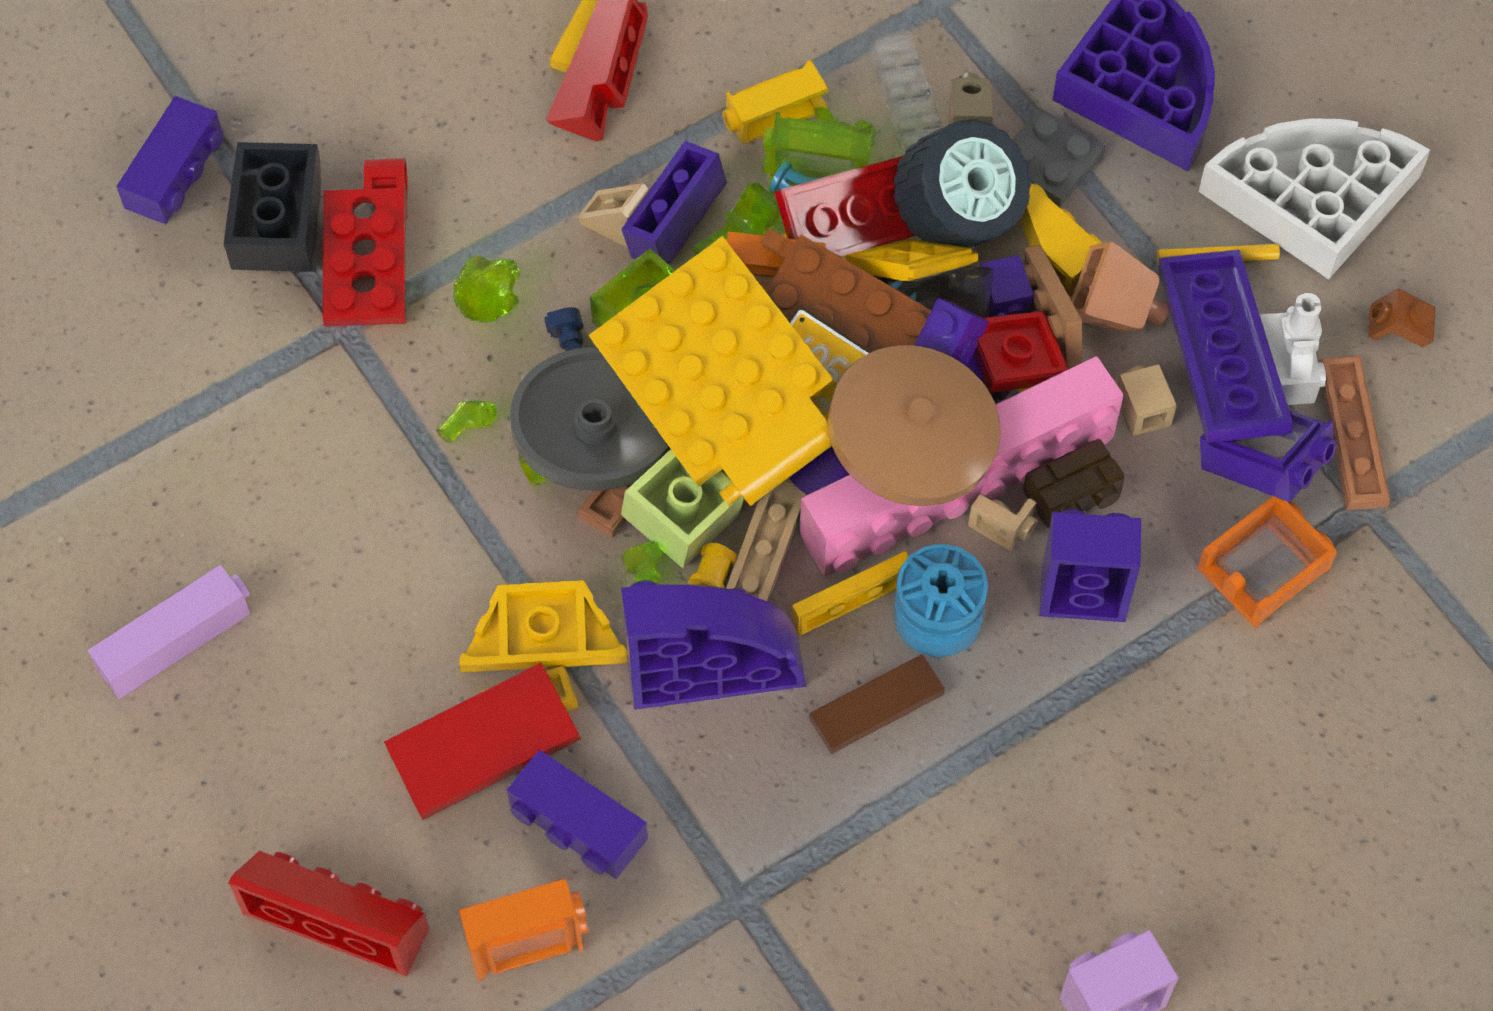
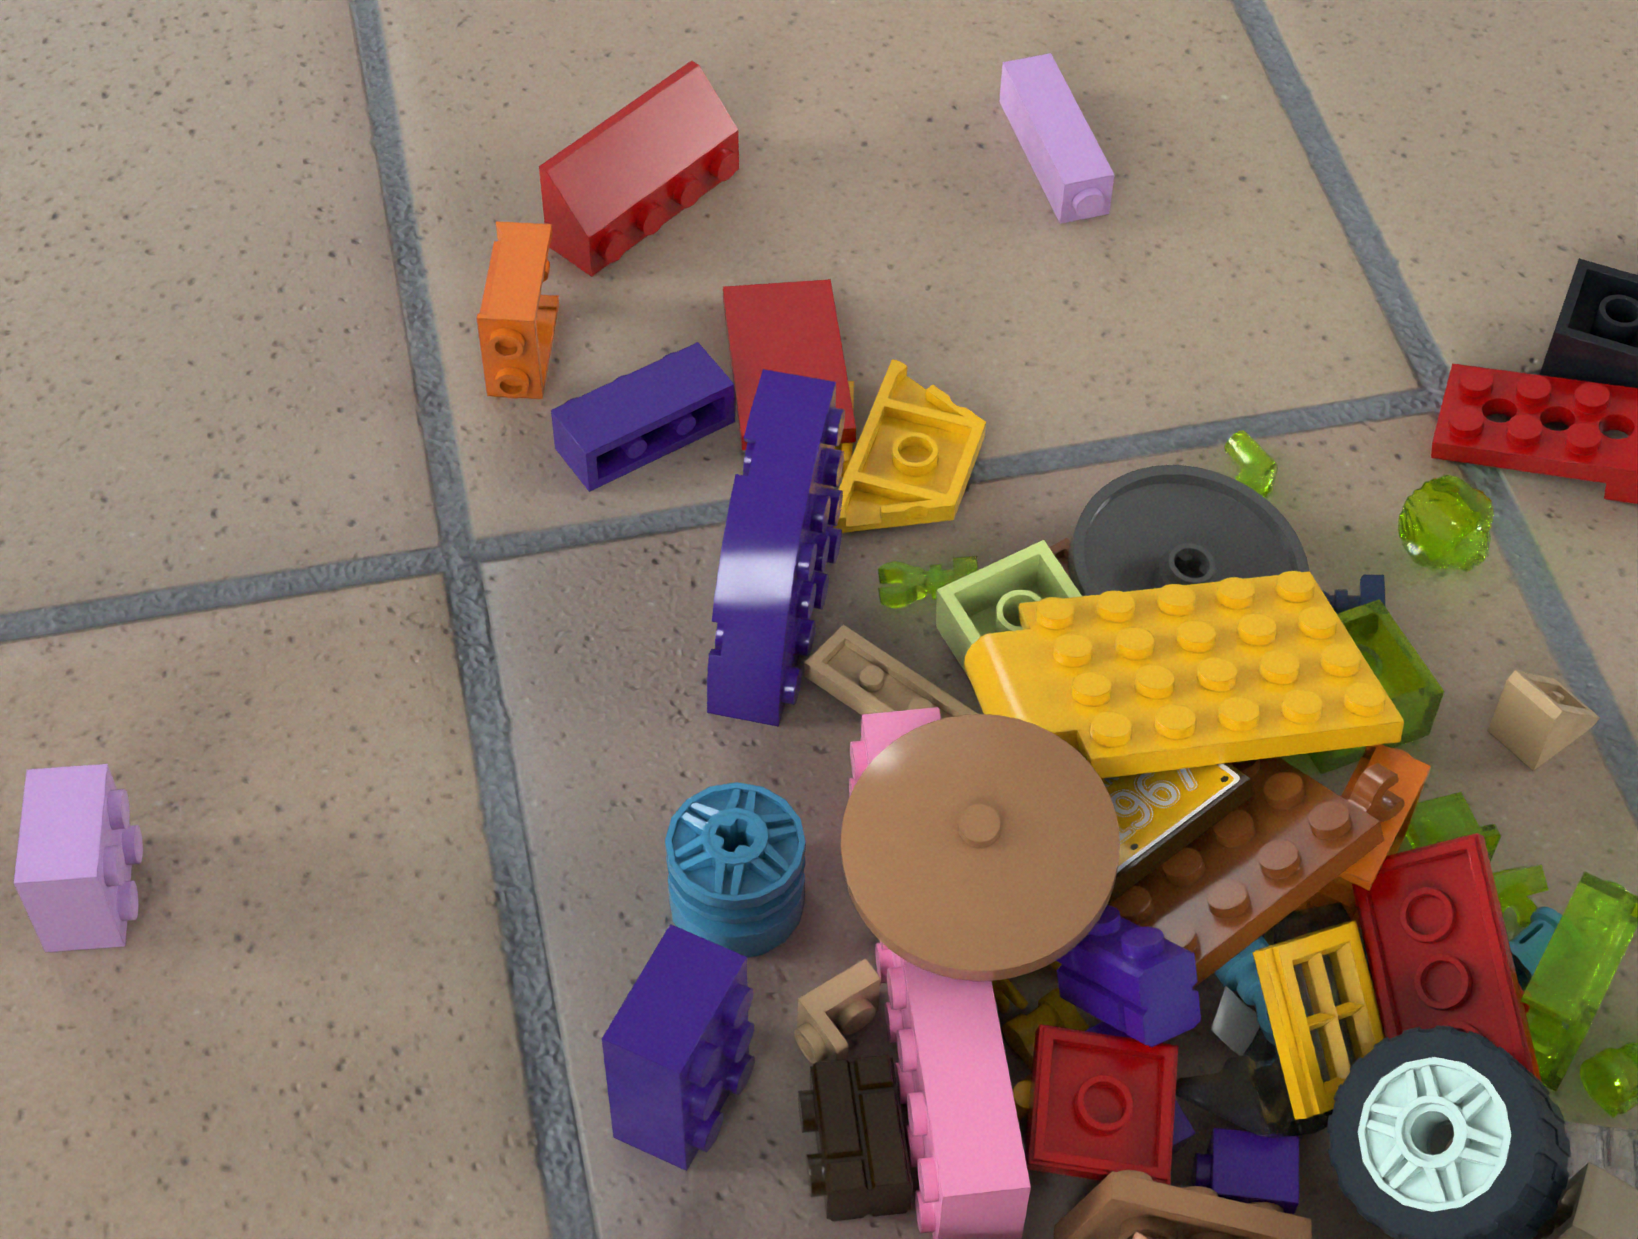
camera: 110 degrees right, 10 degrees down
dark purple brick [621,141,727,271] -> none
yellow bush [688,542,738,589] -> none
yellow tile [791,551,909,635] -> none
reddish brown tile [809,654,945,754] -> none

